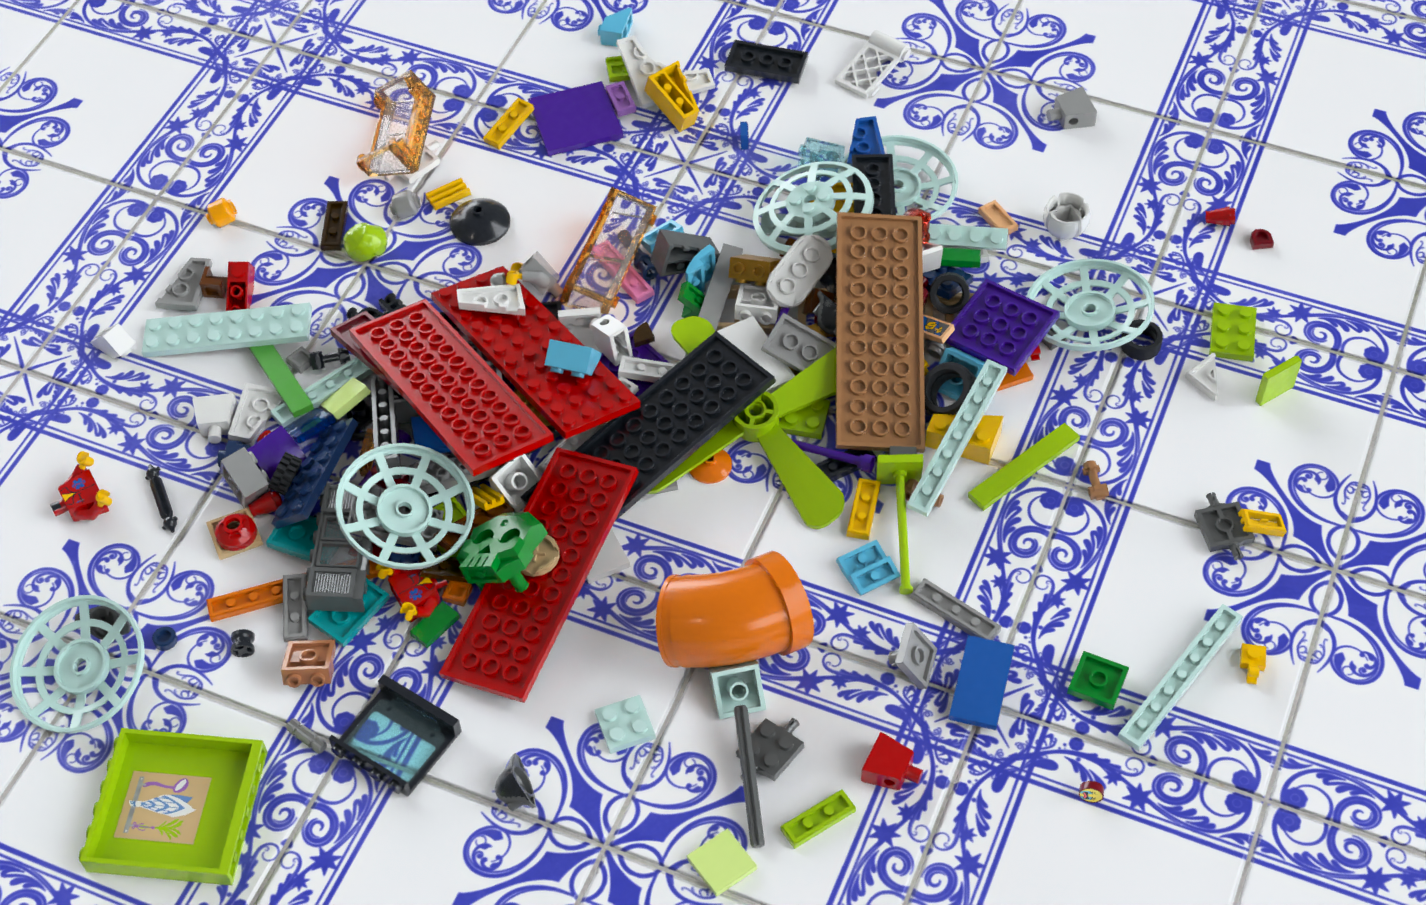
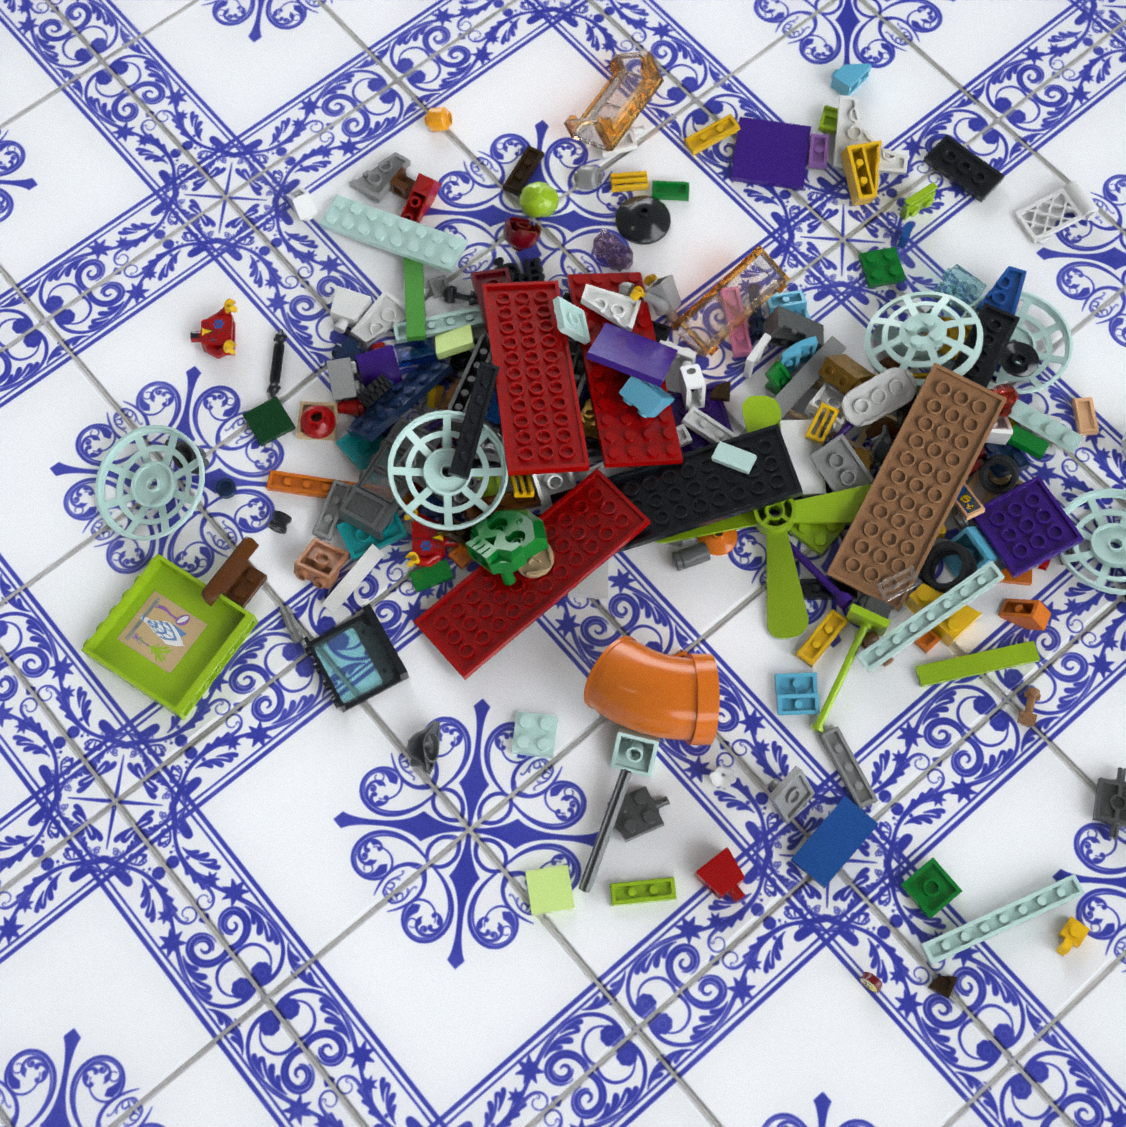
camera: 25 degrees right, 15 degrees up
none -> reddish brown plate [201,537,267,608]
none -> dark green tile [242,396,296,447]
none -> white sticker [322,544,384,614]
none -> yellow tile [427,384,444,409]
none -> black tile [448,361,500,480]
none -> dark red cylinder [503,217,542,251]
none -> light aqua plate [553,296,591,345]
none -> dark purple tile [586,322,678,387]
none -> clear purple brick [593,228,633,272]
none -> green tile [652,180,689,201]
none -> dark grey piece [671,542,711,571]
none -> white plant [710,766,736,788]
none -> light aqua tile [711,441,757,475]
none -> white tile [743,333,771,379]
none -> yellow tile [804,402,840,446]
none -> green plate [858,247,906,289]
none -> clear tile [876,565,922,603]
none -> lime plate [900,182,938,220]
none -> orange tile [914,629,941,654]
none -> dark brown tile [927,975,958,999]
none -> orange slope [998,598,1051,631]
none -> black dish [1000,342,1039,377]

